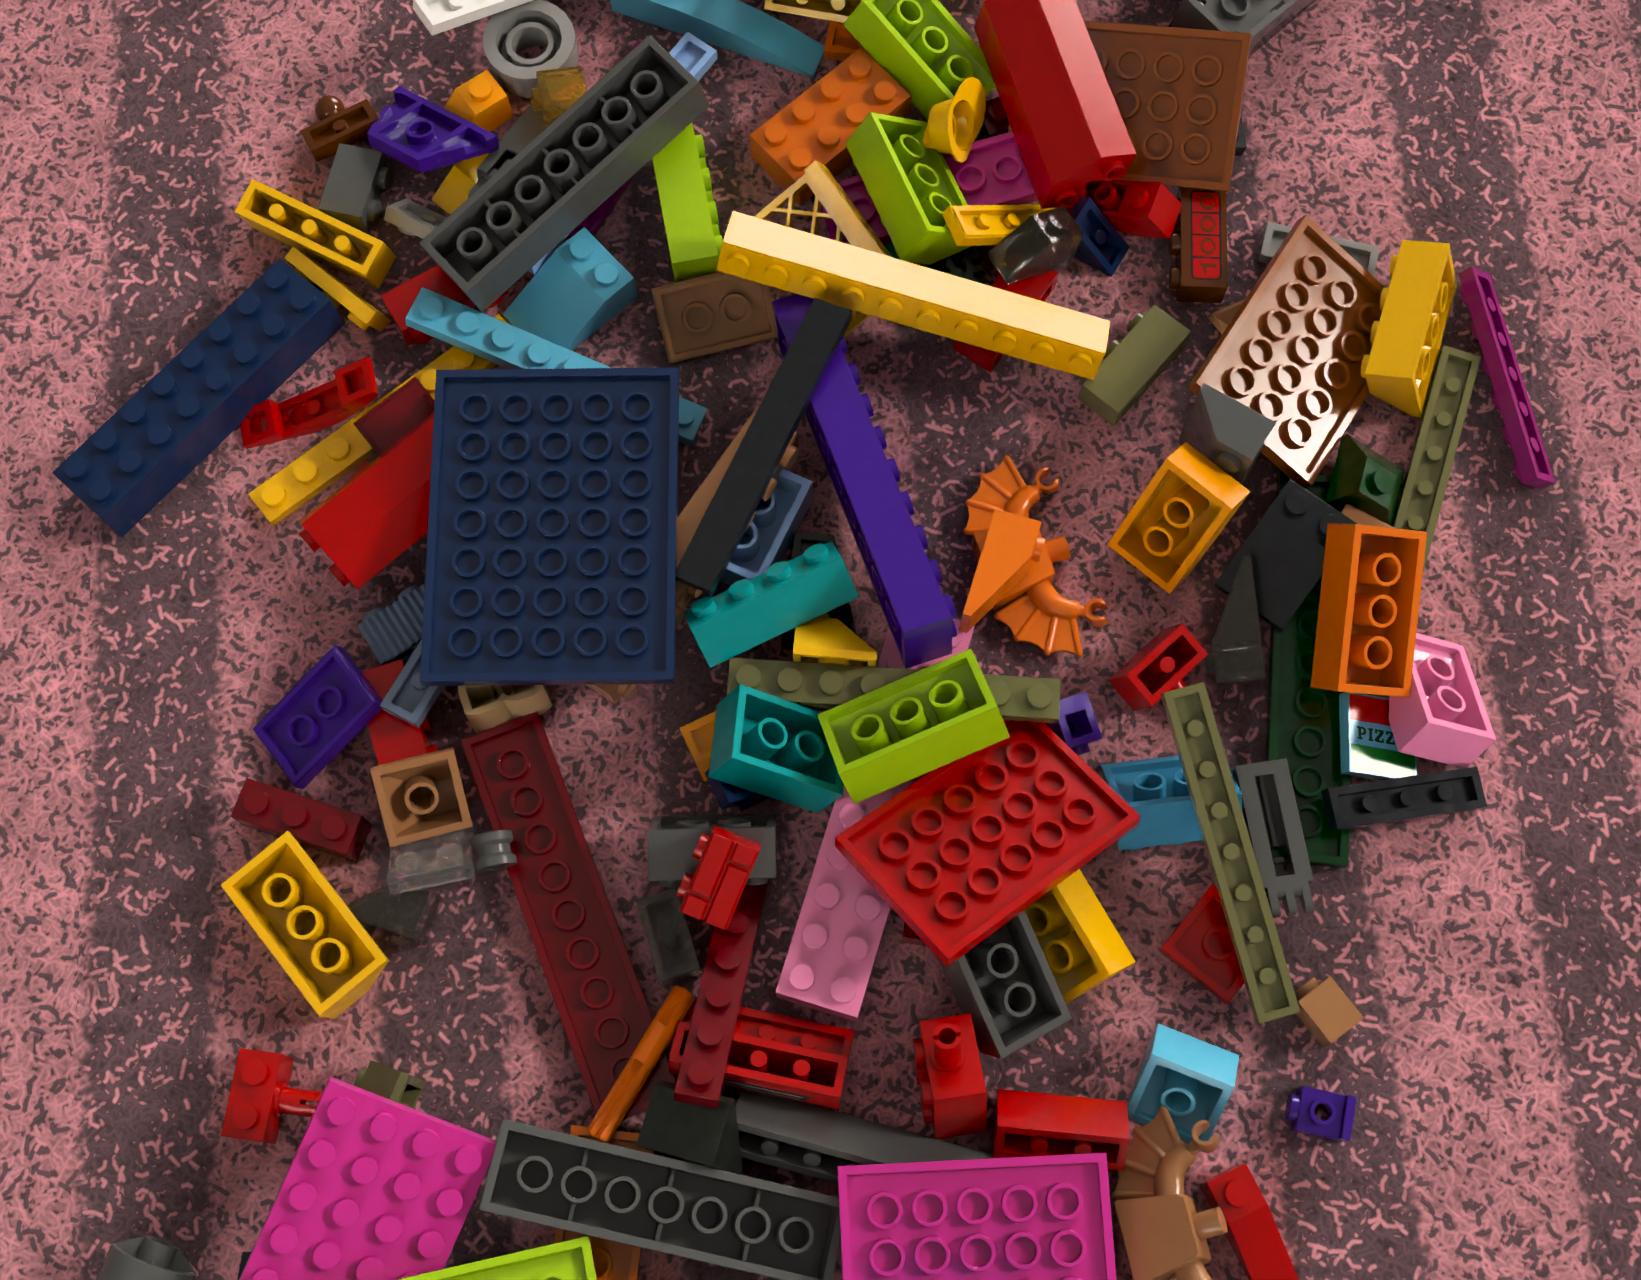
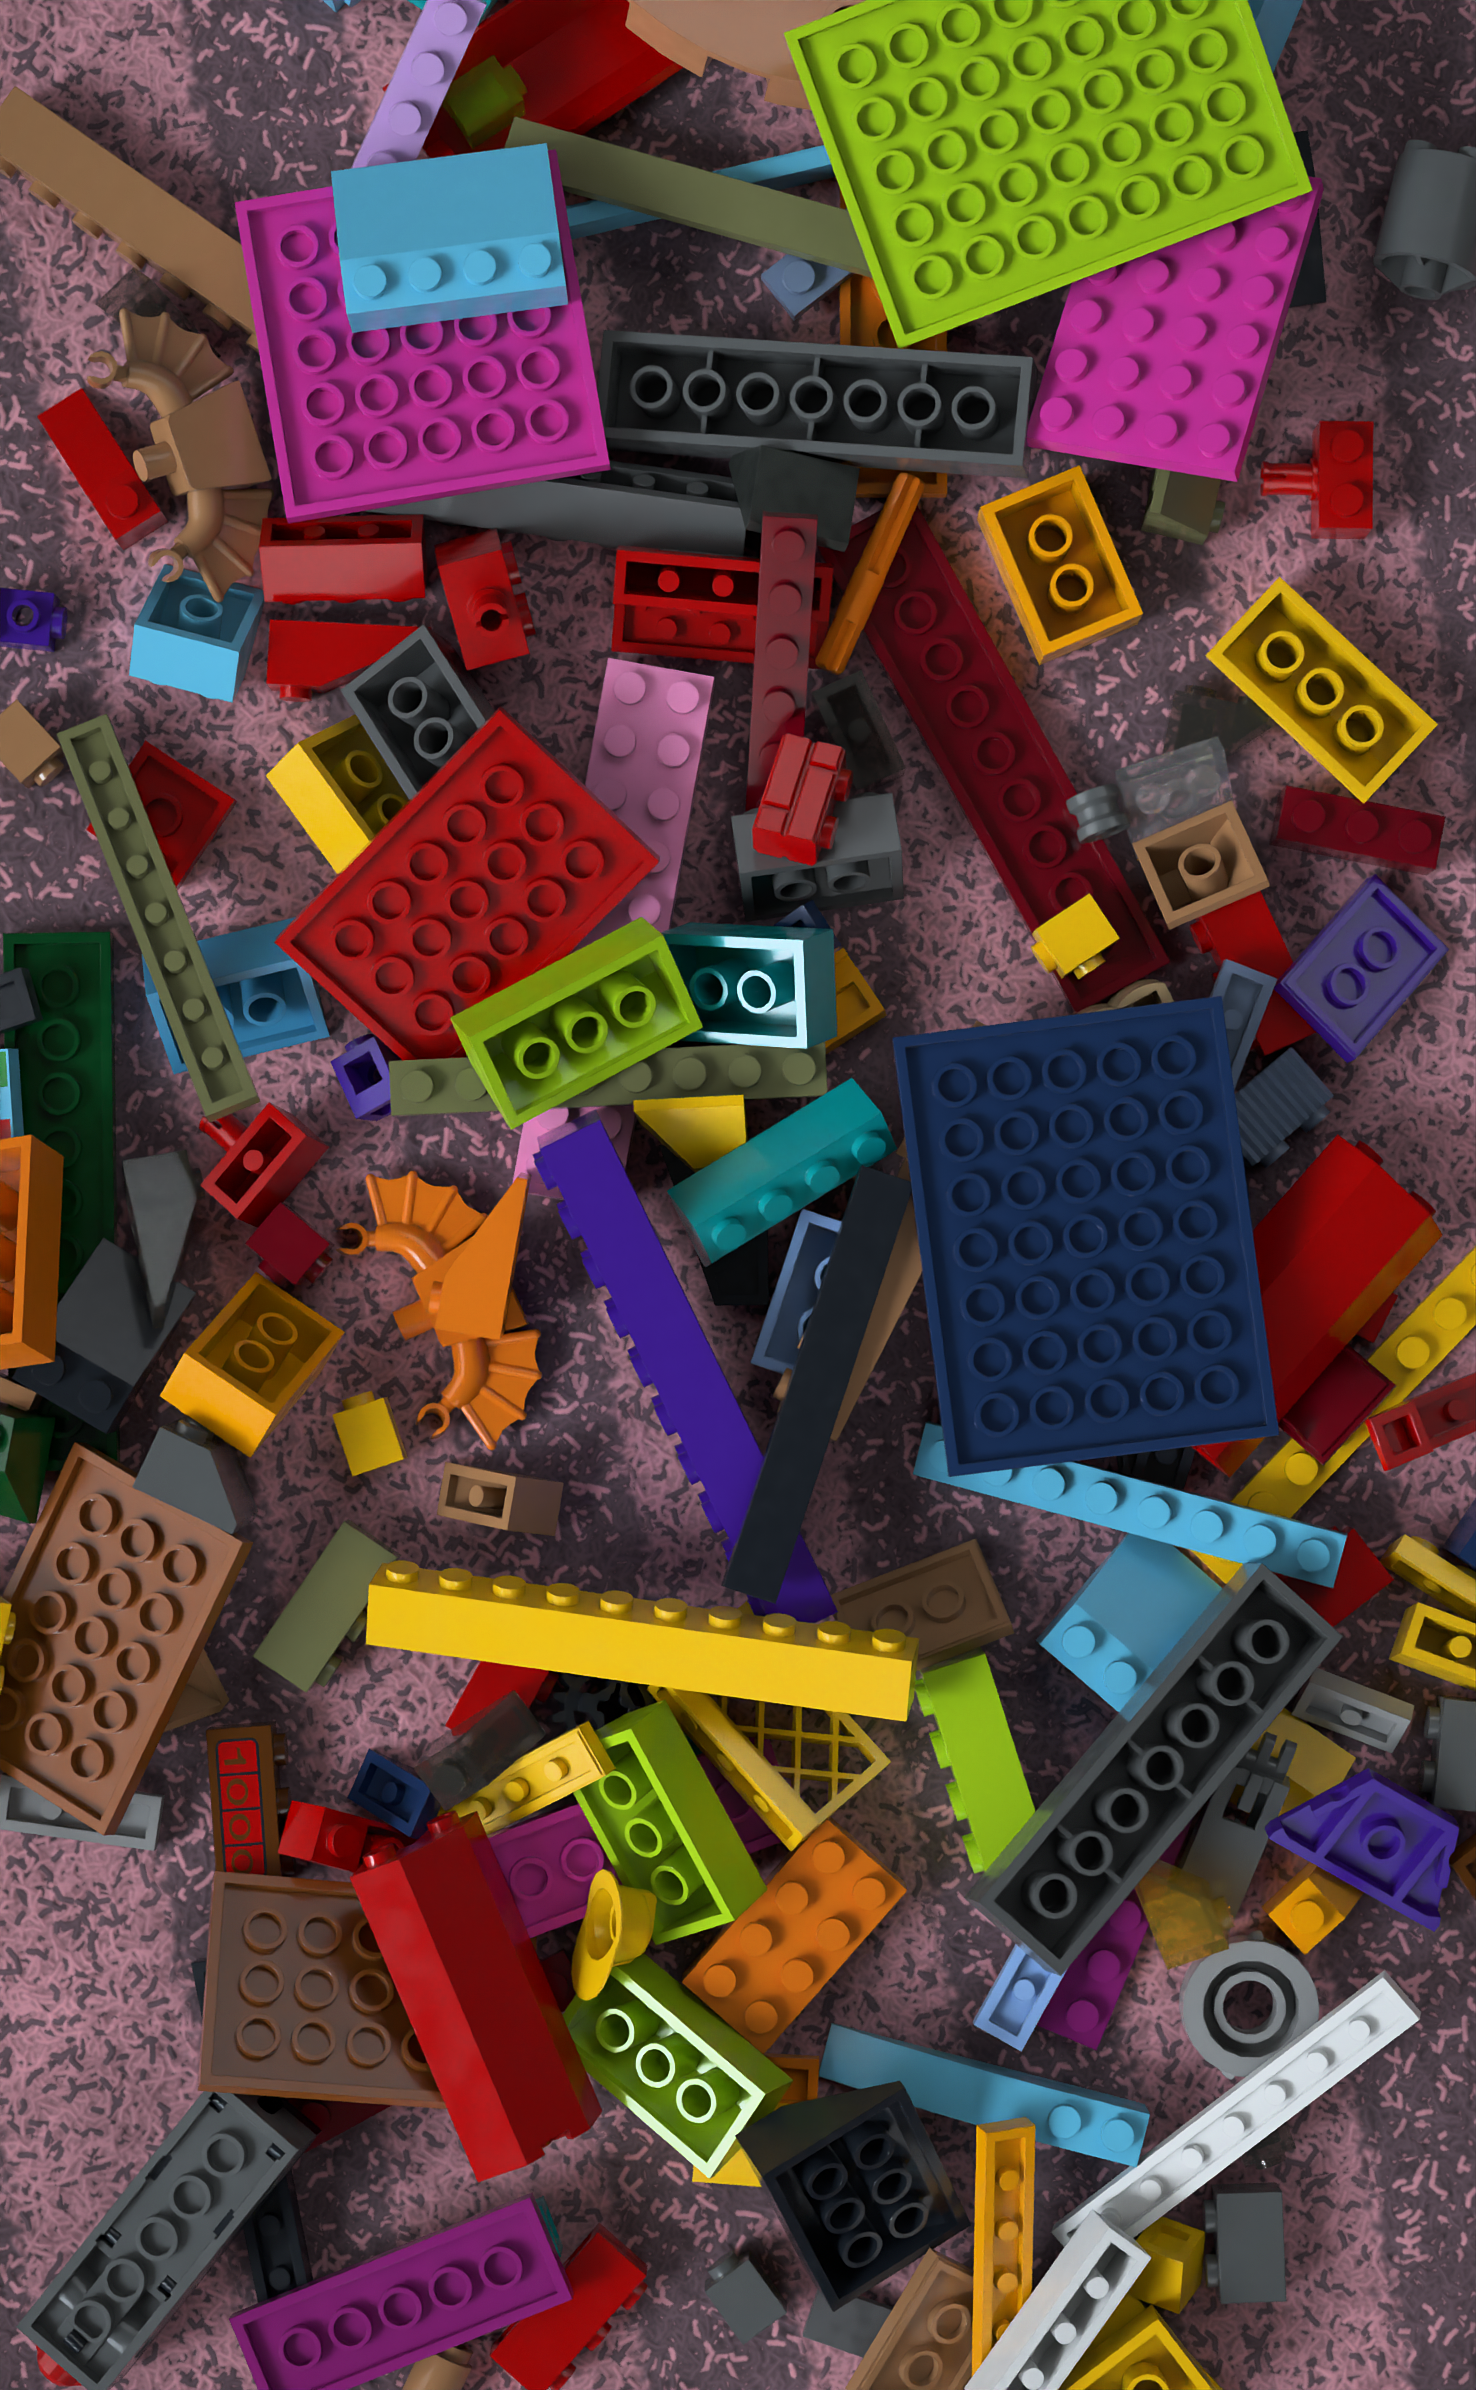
camera: 175 degrees right, 15 degrees up
dark grey hinge [1231,758,1314,918] -> none
none -> dark red brick [245,1202,334,1287]
none -> red slope [266,619,432,702]
none -> yellow brick [332,1390,408,1477]
none -> medium nougat slope [437,1462,564,1536]
none -> light orange brick [977,465,1143,666]
none -> yellow brick [1031,893,1120,980]

